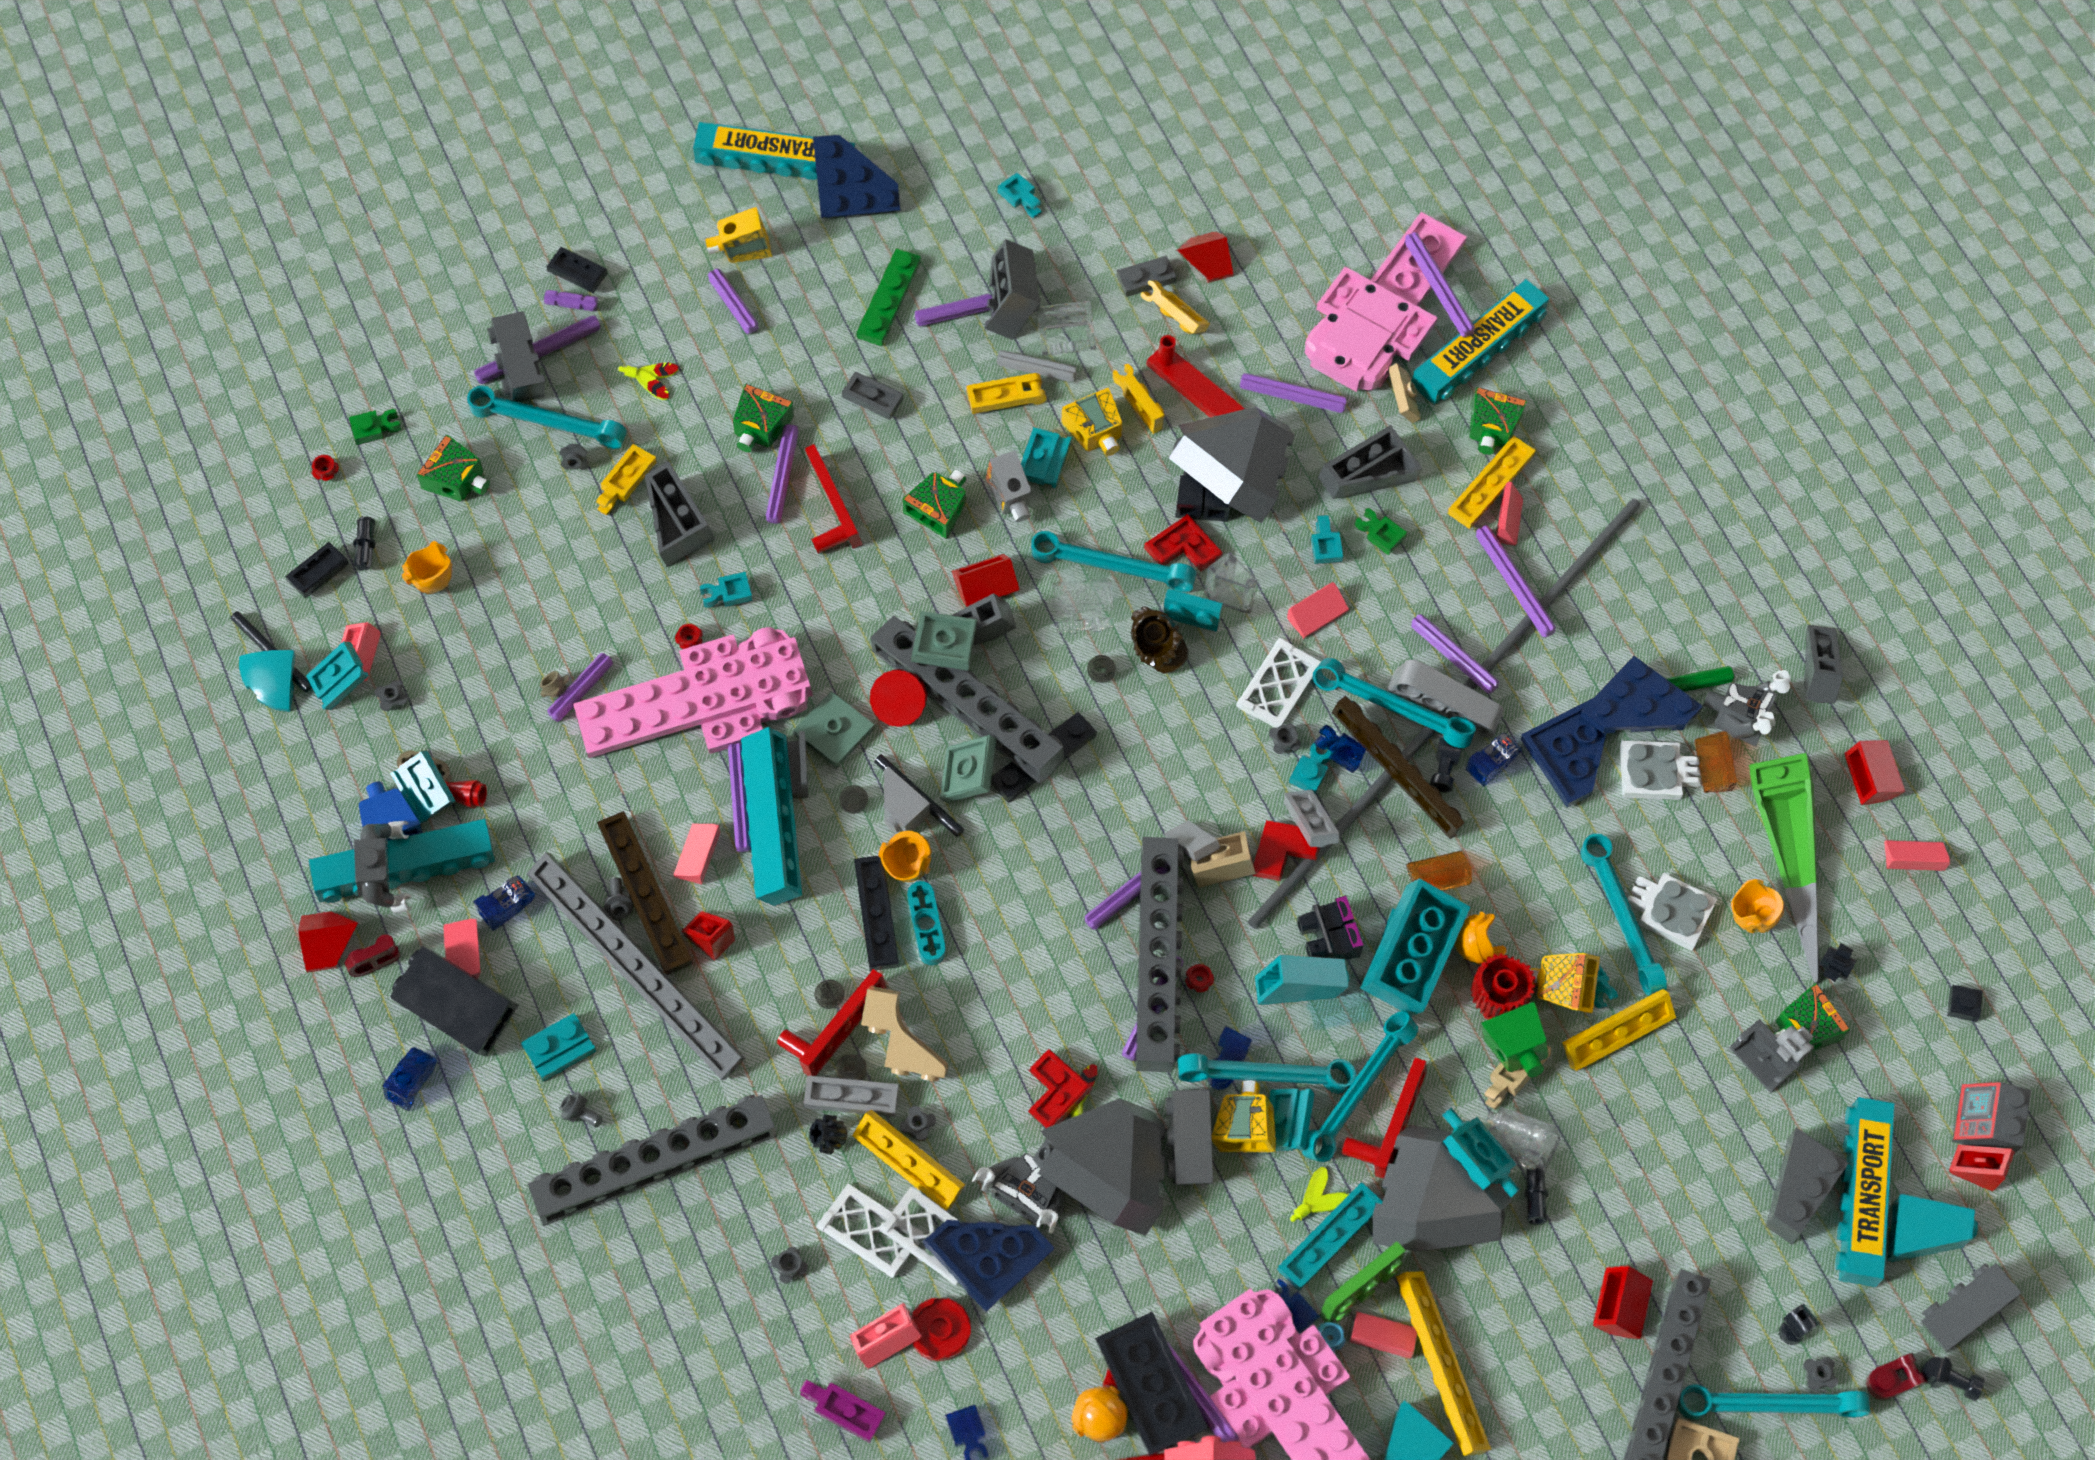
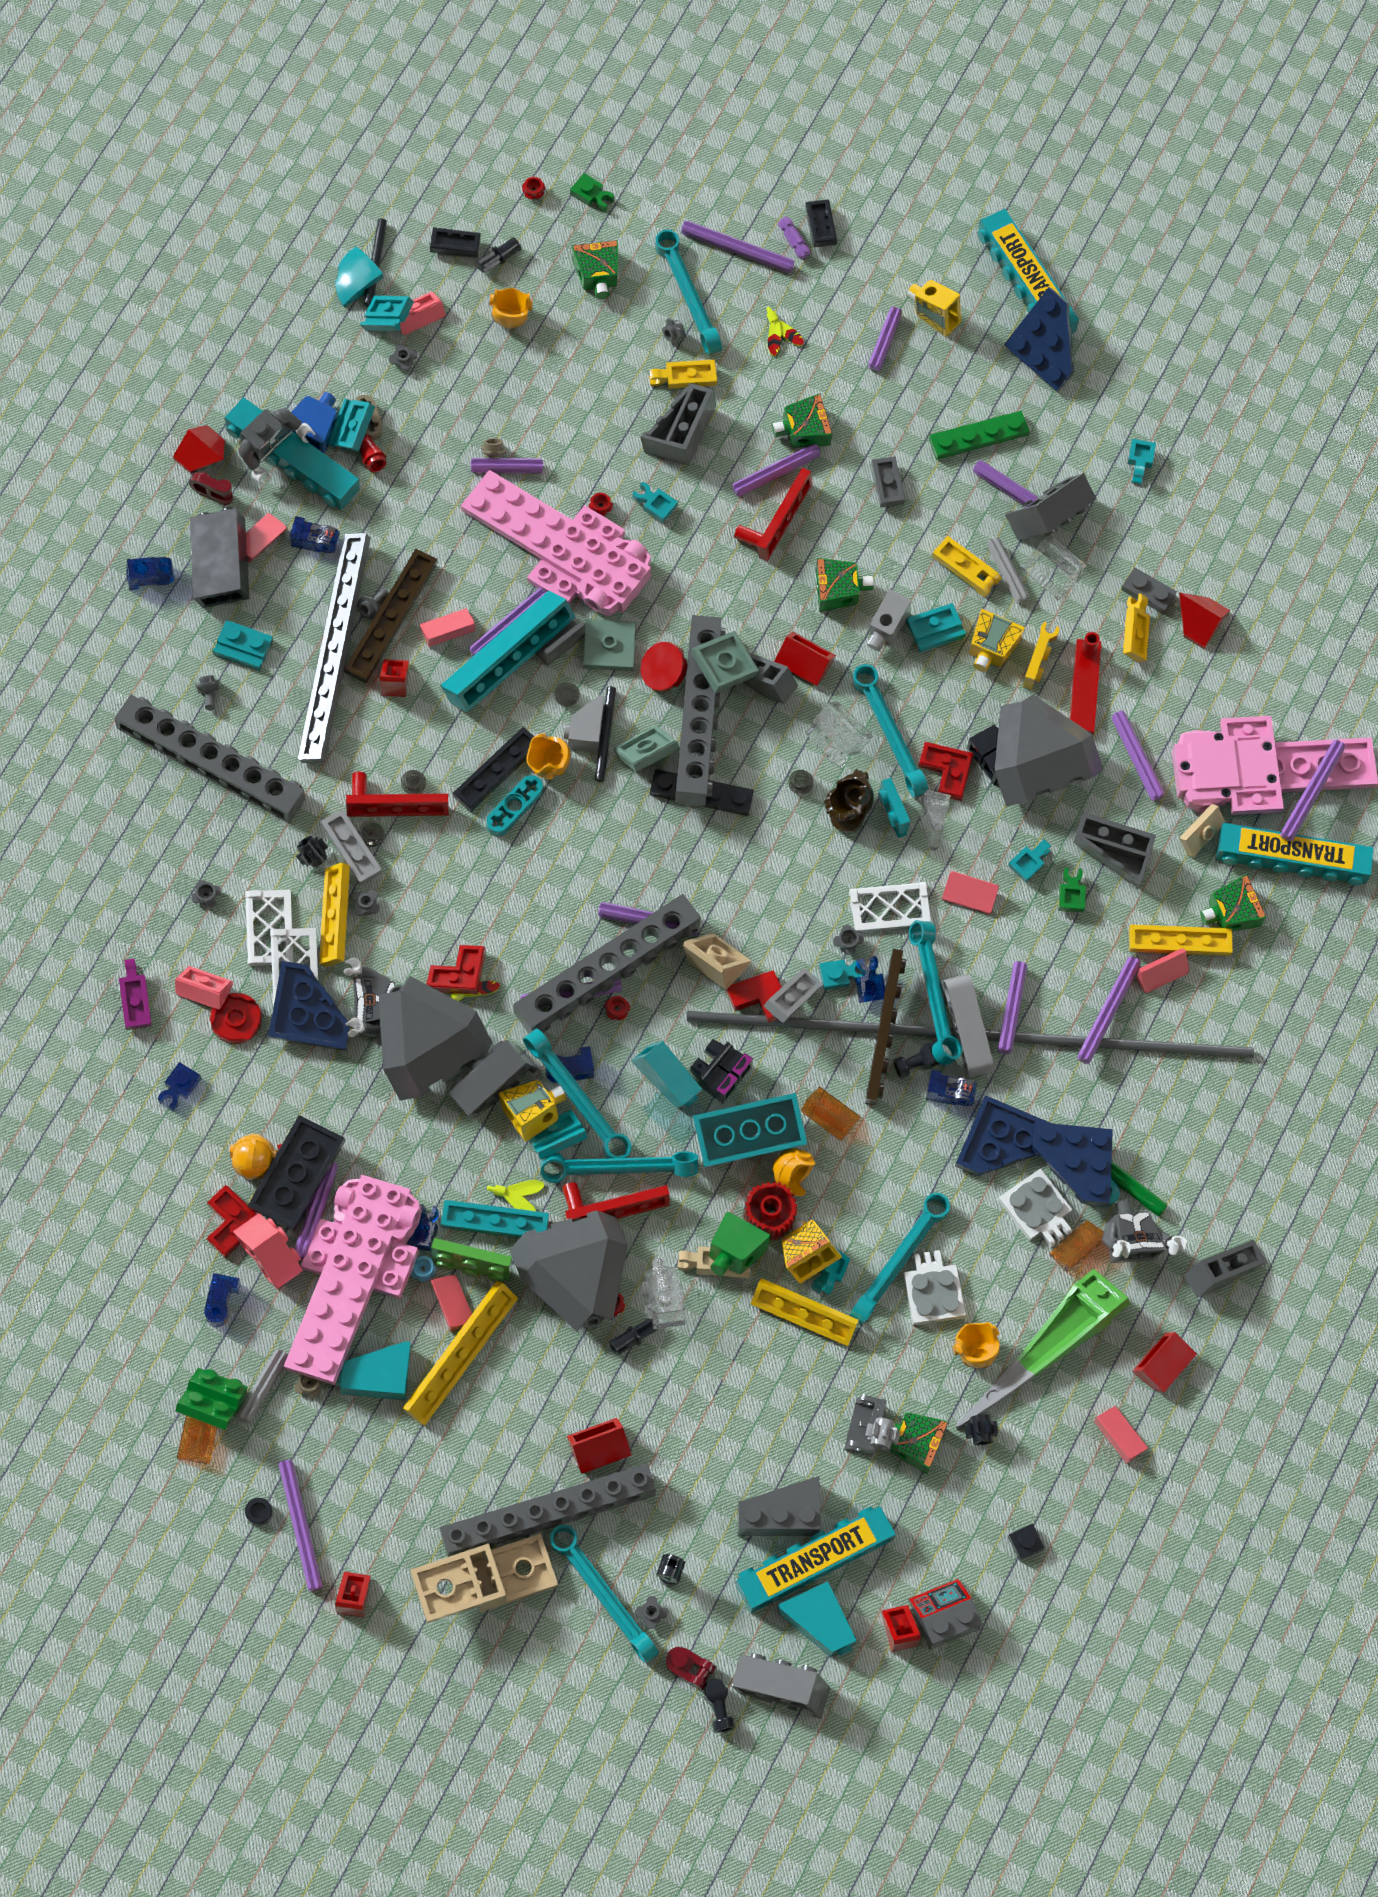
camera: 50 degrees right, 5 degrees up
dark grey wedge [487,311,546,402] -> none
tan arch [861,986,948,1081] -> none
light grey tile [1164,820,1220,861] -> none
teal plate [1442,1107,1520,1198] -> none

